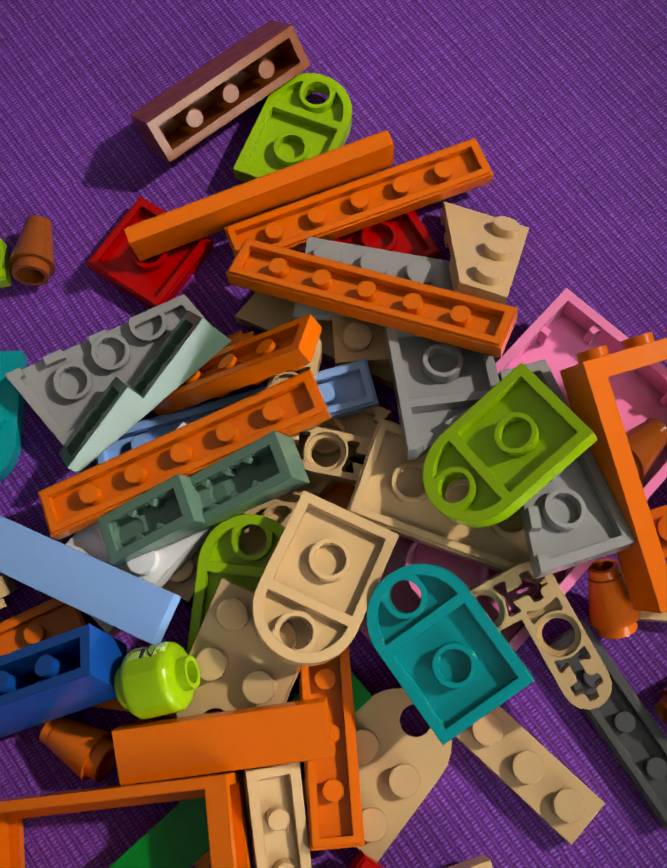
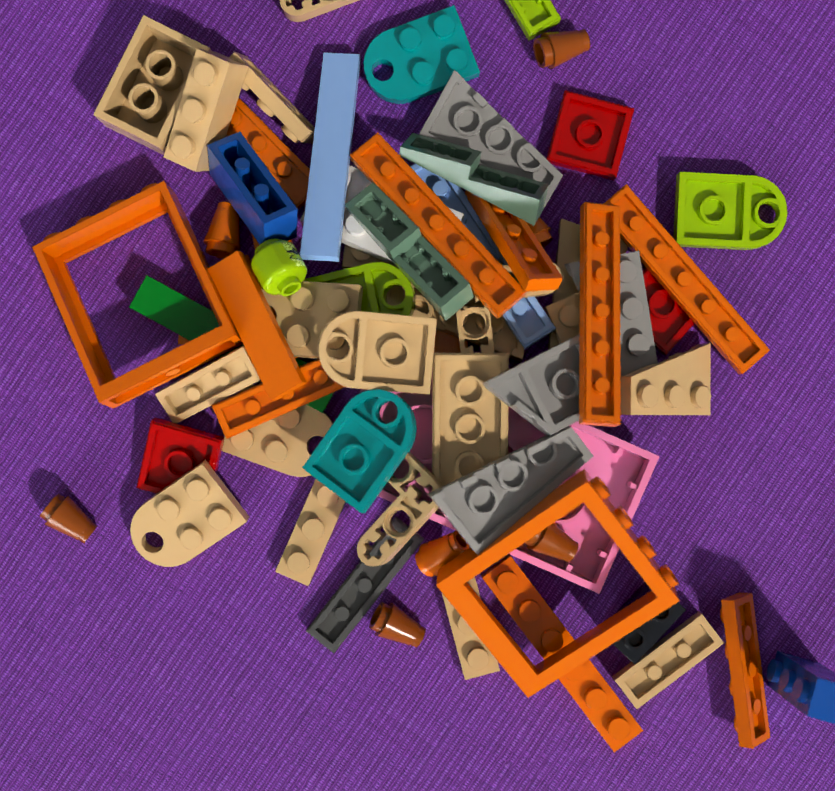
camera: 70 degrees right, 15 degrees up
orange tile [124,130,394,261] -> none
brick [130,21,311,163] -> none
lime plate [423,362,598,528] -> none

